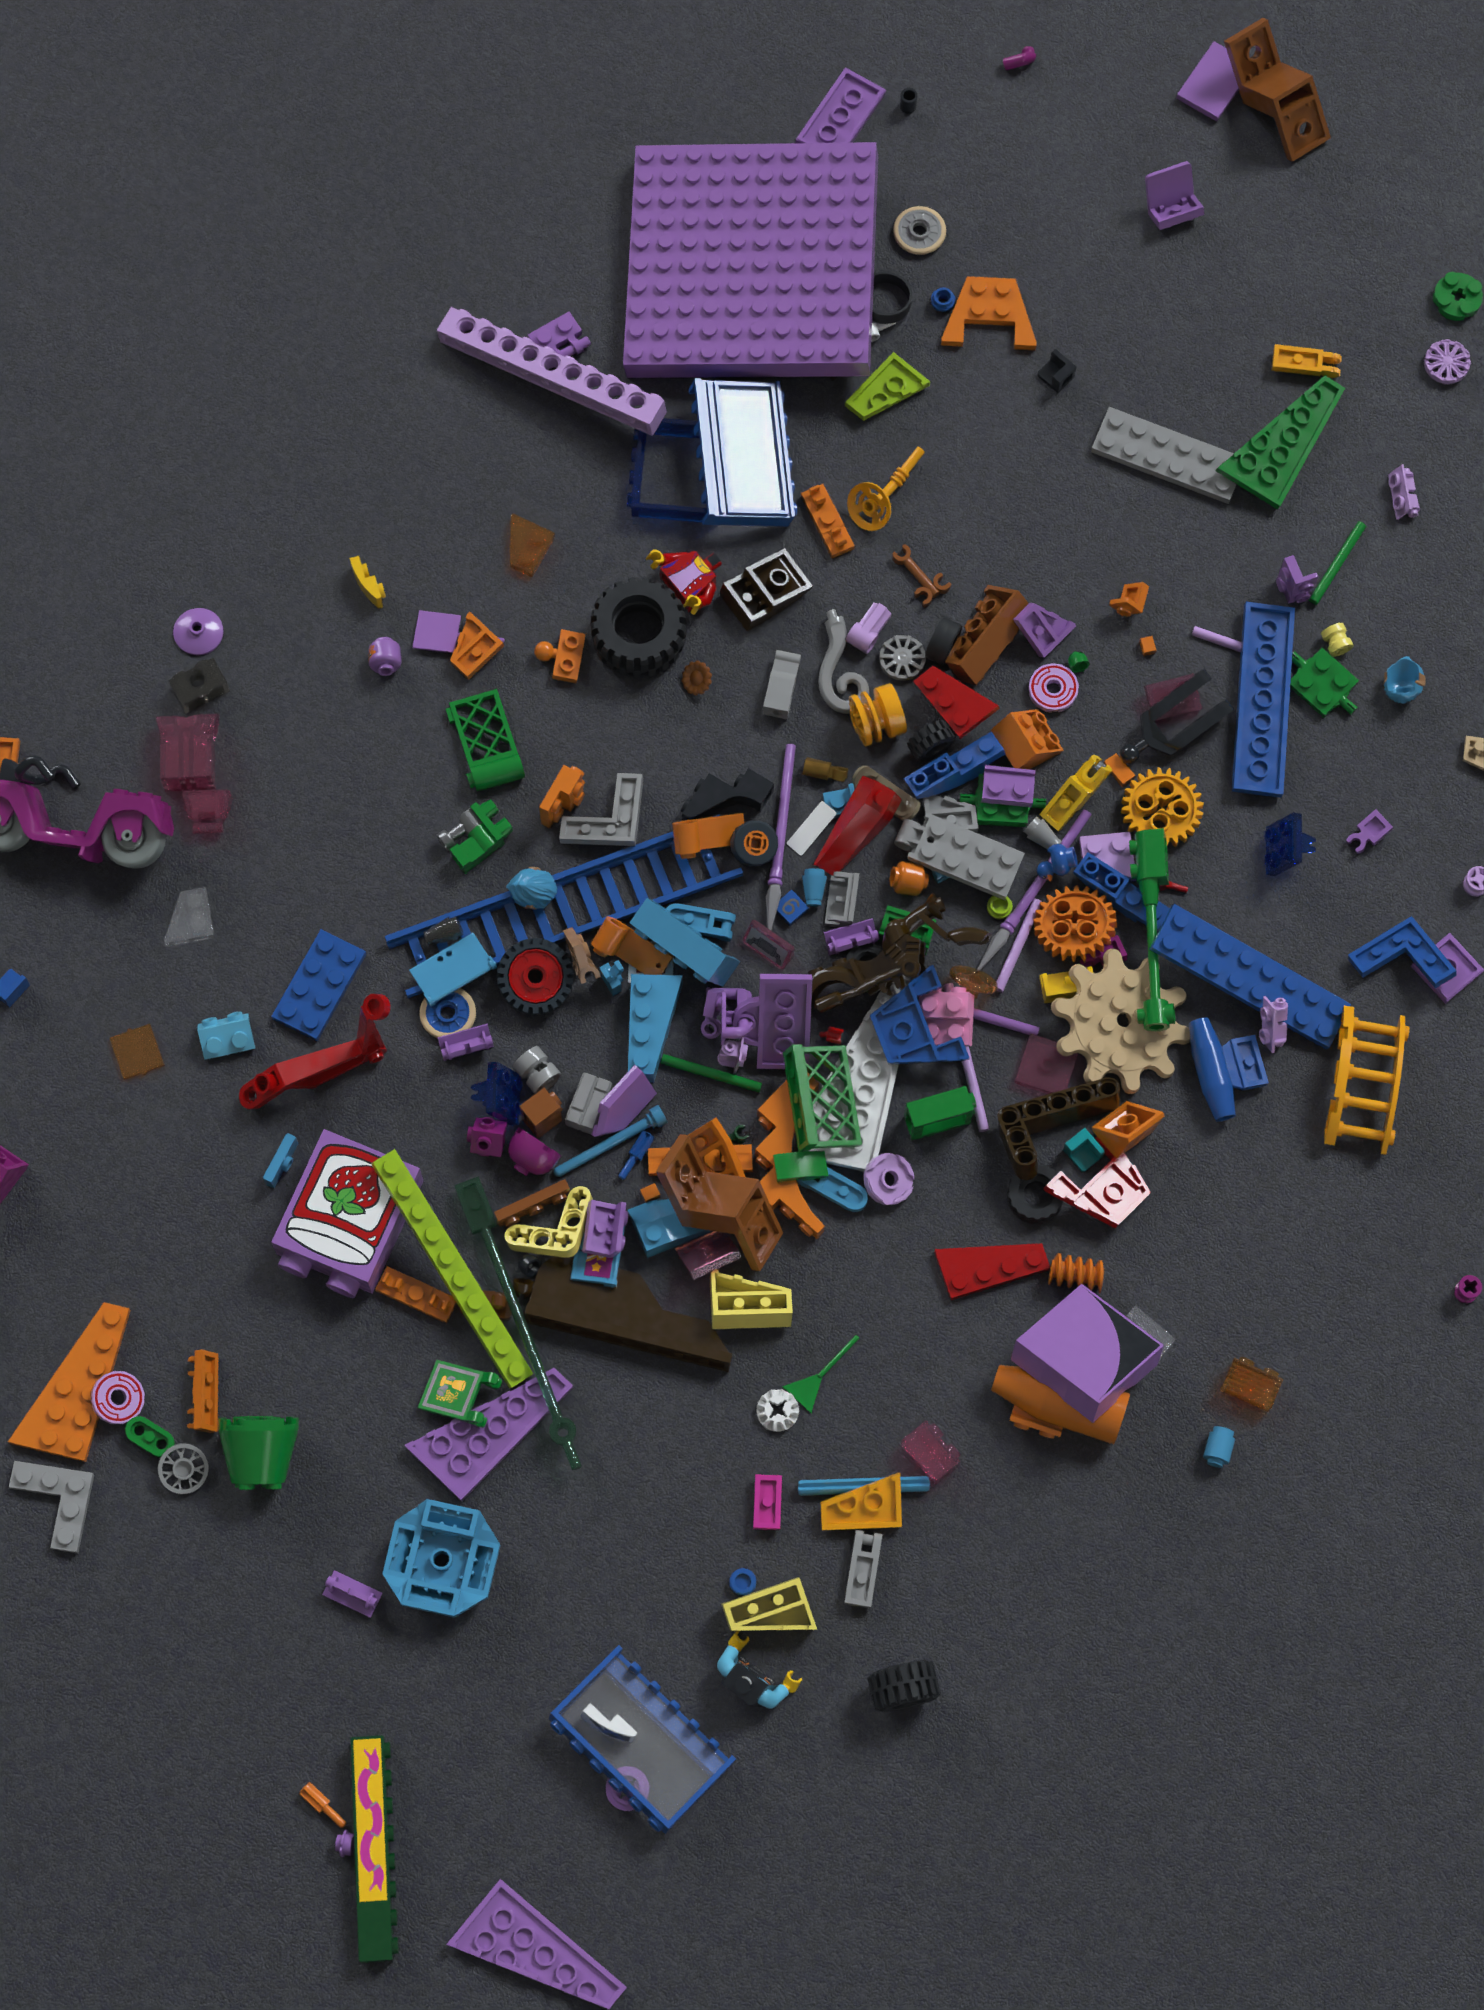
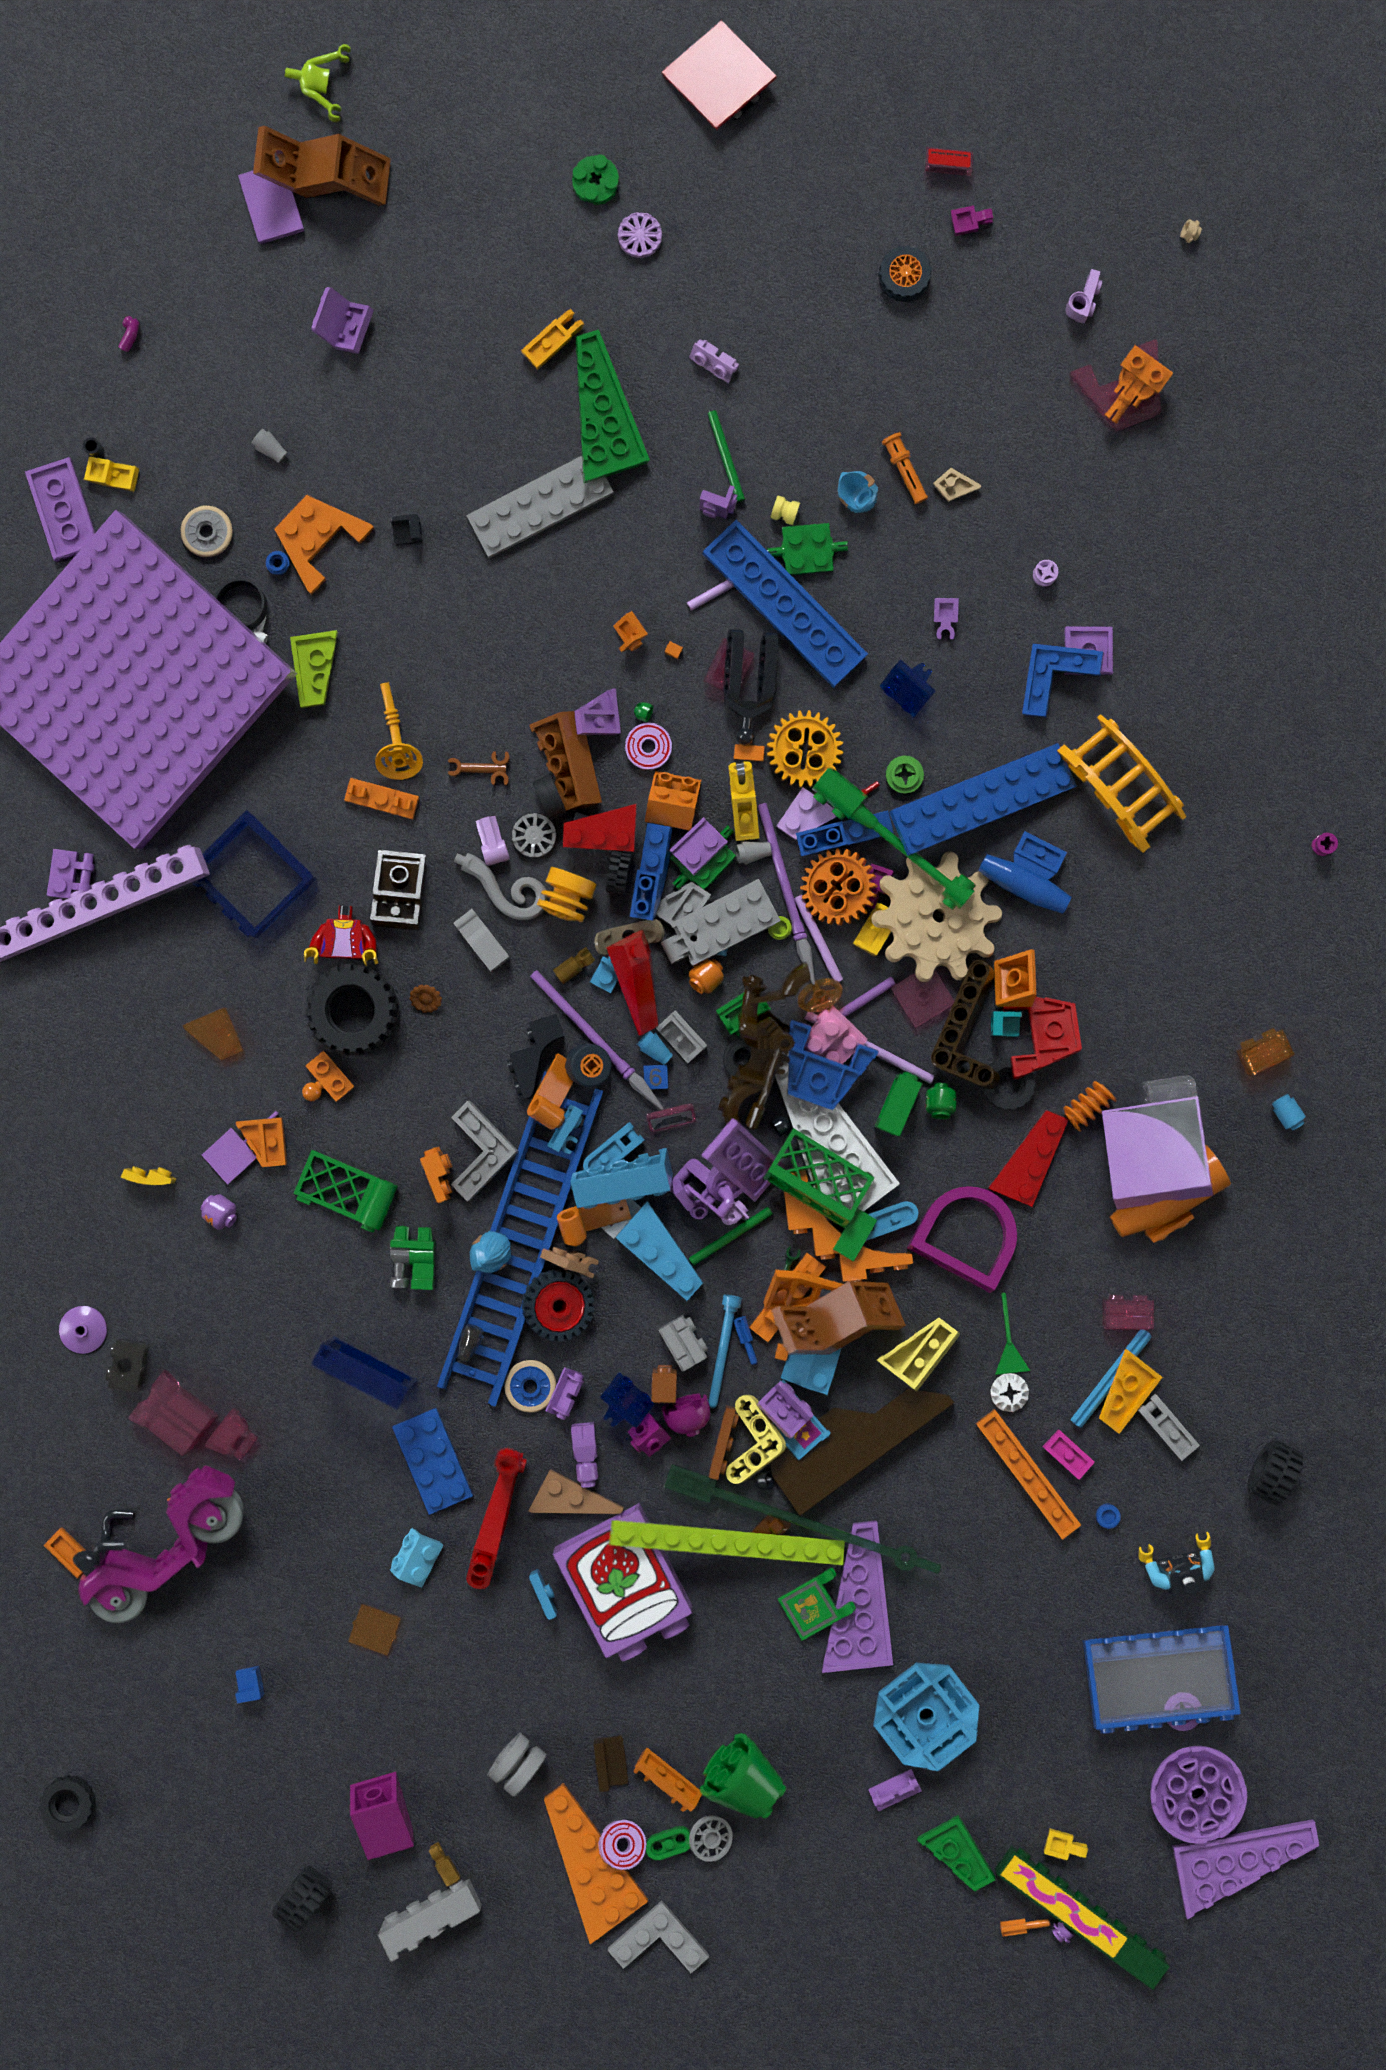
camera: 50 degrees left, 15 degrees up
clear wing [164,887,215,946] -> none
orange plate [375,1266,457,1324] -> none
dark azure door [409,933,497,1007] -> none
dark brown hinge [512,1278,534,1299] -> none
light grey wheel [513,1046,561,1094] -> none
white slope [581,1703,637,1743] -> none
medium lavender tile [592,1065,657,1137] -> none
dark azure plate [599,960,624,996] -> none
clear pink plate [675,1231,741,1280] -> none
window [689,378,797,527] -> none
light yellow wedge [721,1577,817,1631] -> none
white sticker [787,801,836,855] -> none
red hand [819,1026,844,1044] -> none
medium lavender hinge [824,918,879,955] -> none
lavender tile [864,1153,914,1205] -> none
blue animal [1037,844,1078,881] -> none
lavender hinge [1259,996,1288,1053] -> none
none -> yellow slope [84,457,139,492]
none -> light grey cone [251,429,287,463]
none -> lime piece [285,44,351,122]
none -> clear blue window [311,1336,418,1410]
none -> light grey wheel [487,1733,546,1797]
none -> medium nougat wing [529,1469,624,1514]
none -> dark azure plate [547,1105,583,1154]
none -> medium lavender piece [571,1422,598,1487]
none -> dark brown panel [593,1735,628,1792]
none -> orange pin [881,432,928,504]
none -> bright green gear [886,756,924,794]
none -> magenta window [907,1186,1017,1293]
none -> green wing [917,1815,995,1891]
none -> green head [925,1083,957,1119]
none -> orange plate [976,1409,1081,1539]
none -> yellow plate [1044,1828,1088,1860]
none -> medium lavender brick [1150,1746,1247,1844]

